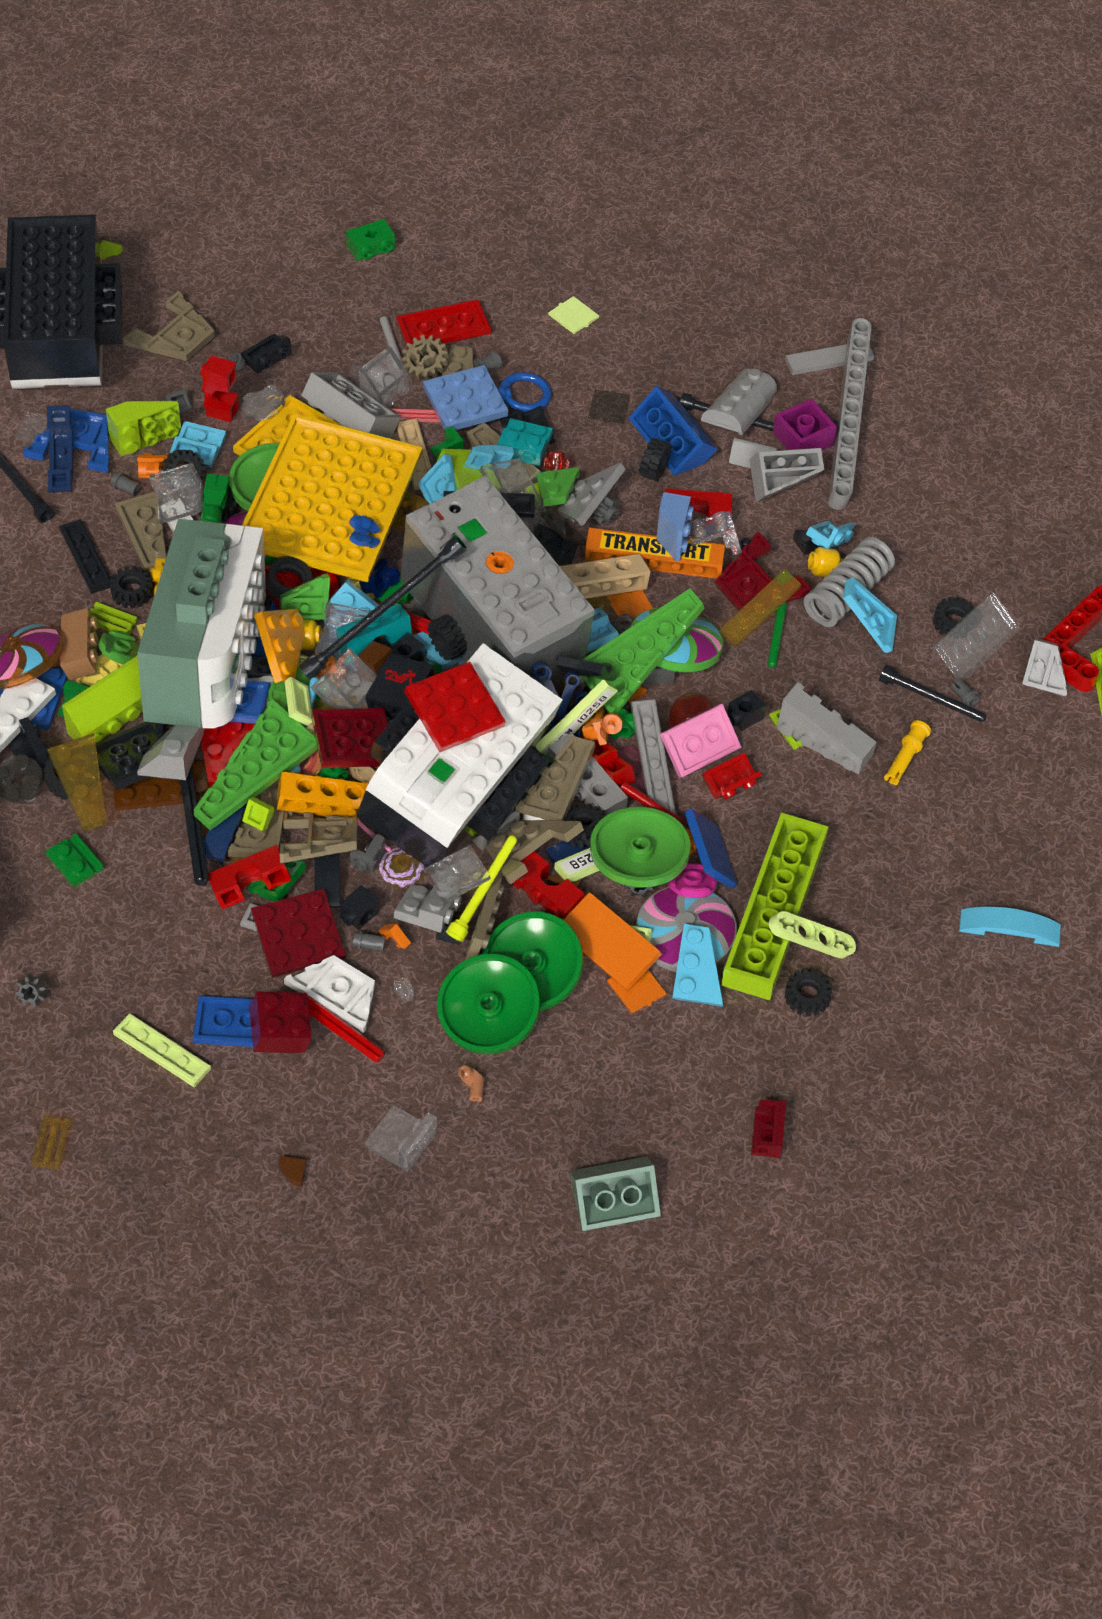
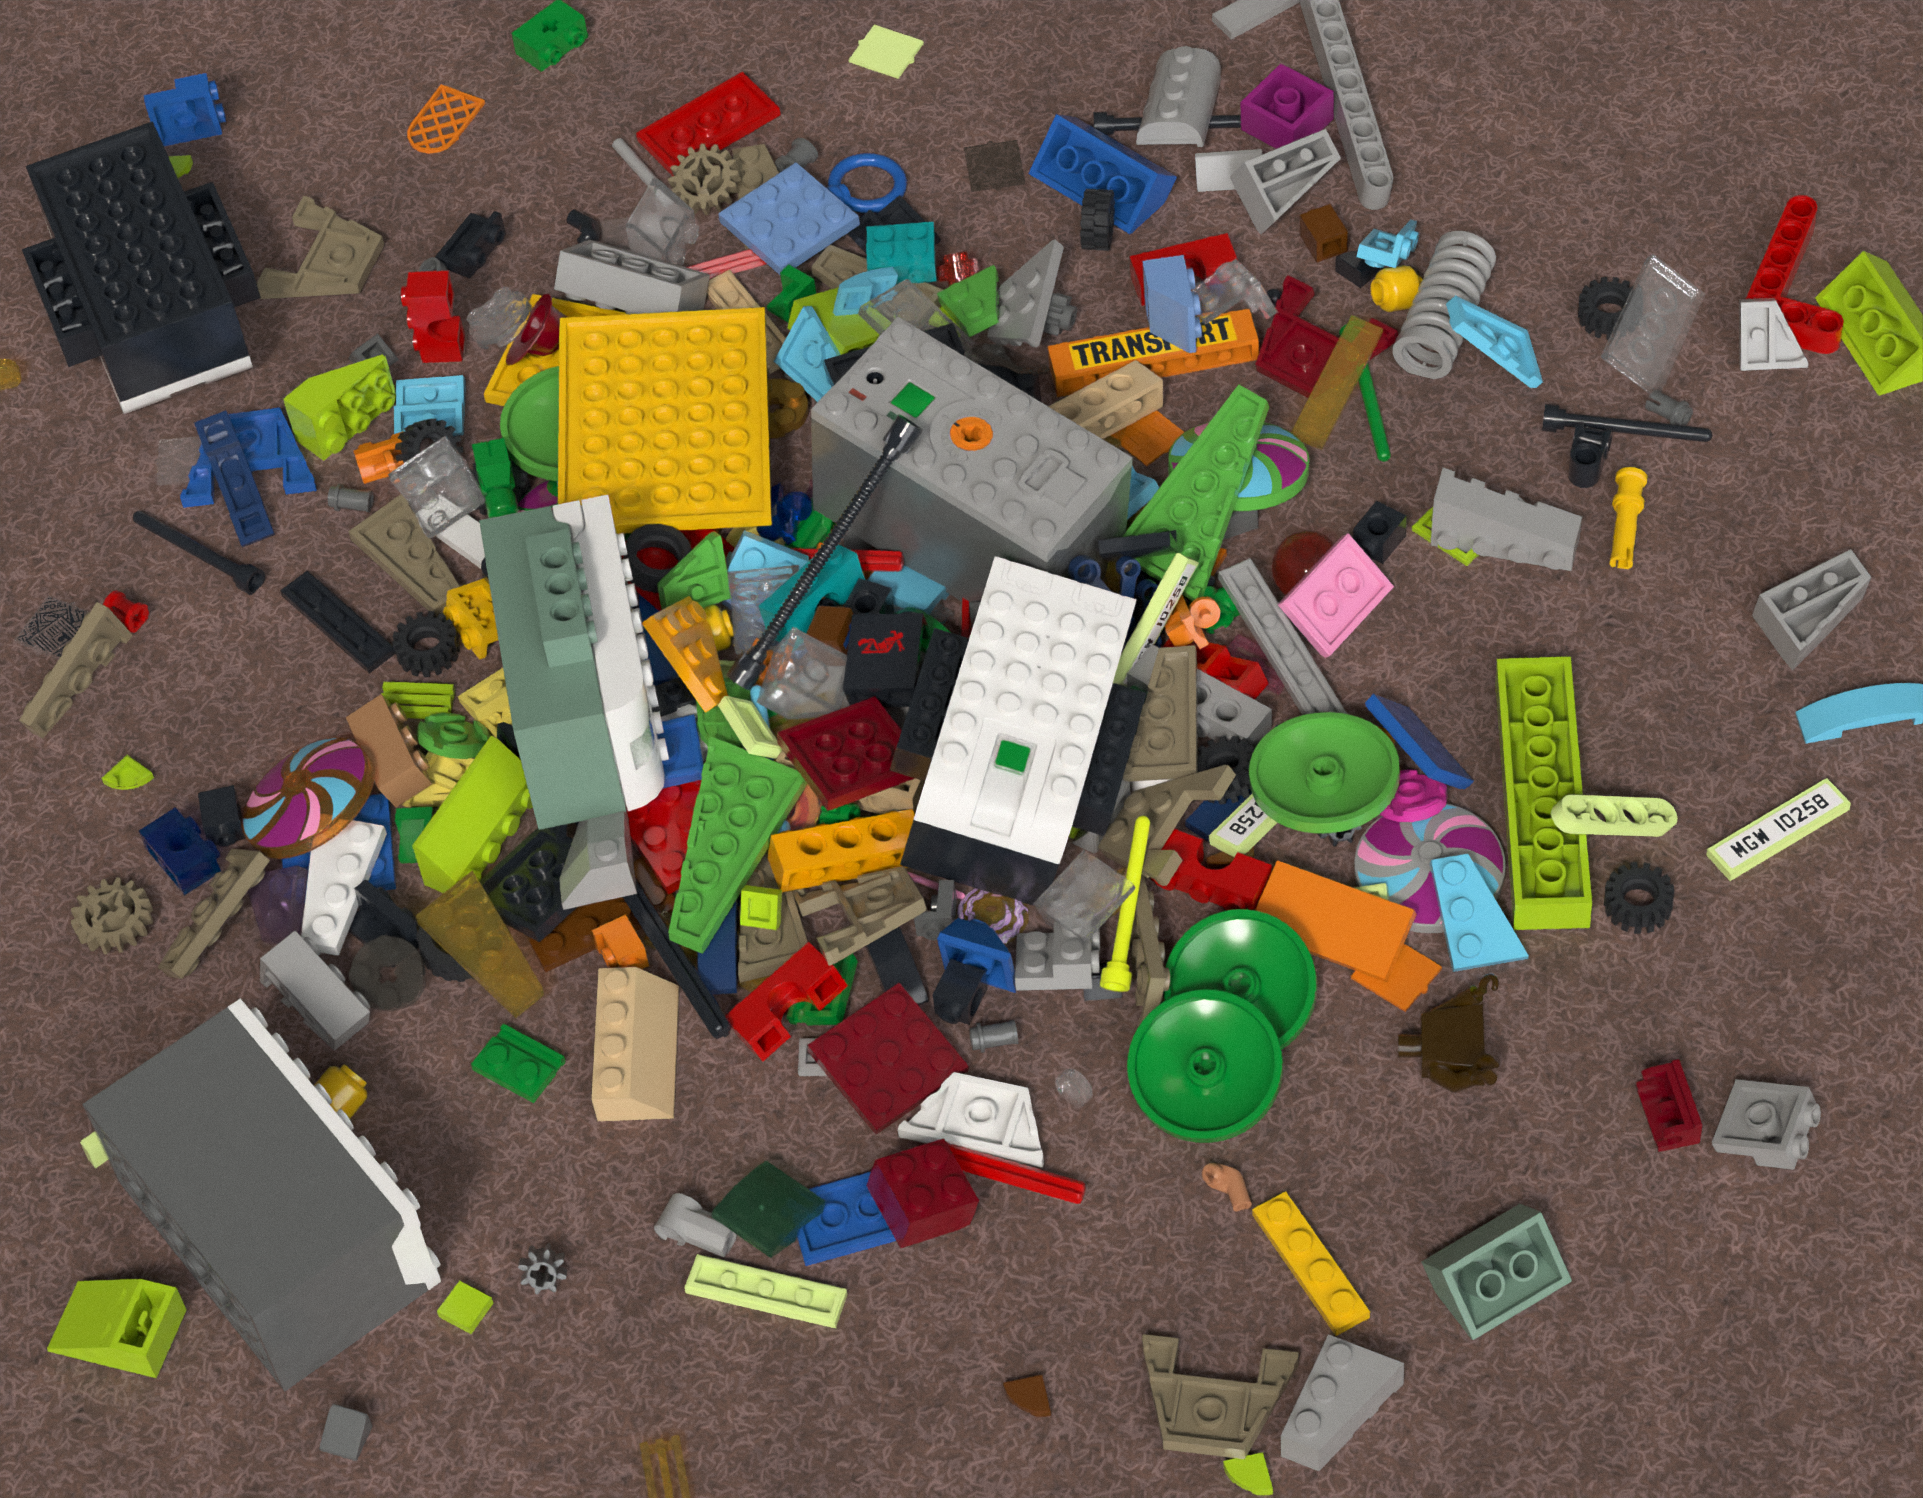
camera: 10 degrees left, 0 degrees up
blue piece [349,515,380,548] -> none
clear bracket [365,1106,437,1172] -> none
orange tile [378,924,411,949] -> none
red plate [404,662,506,753] -> none
black tyre [427,614,467,661] -> none
dark grey hinge [615,614,634,633] -> none
red bar [620,782,686,825] -> none
red bracket [701,752,762,800] -> none
none -> blue plate [144,73,226,146]
none -> orange window [407,84,485,154]
none -> dark red piece [506,293,568,366]
none -> black arm [567,209,600,244]
none -> orange brick [592,914,649,970]
none -> tan slope [592,967,679,1121]
none -> light grey piece [654,1193,739,1257]
none -> clear green slope [711,1161,826,1258]
none -> blue slope [937,918,1016,993]
none -> dark tan wing [1142,1334,1299,1459]
none -> lime tile [1223,1452,1273,1495]
none -> yellow plate [1252,1191,1370,1336]
none -> light grey wedge [1281,1334,1404,1471]
none -> reddish brown brick [1300,204,1347,263]
none -> dark brown torso [1398,974,1500,1093]
none -> black piece [1568,422,1613,488]
none -> tile [1707,778,1851,881]
none -> light grey plate [1712,1079,1821,1170]
none -> light grey wedge [1752,549,1871,670]

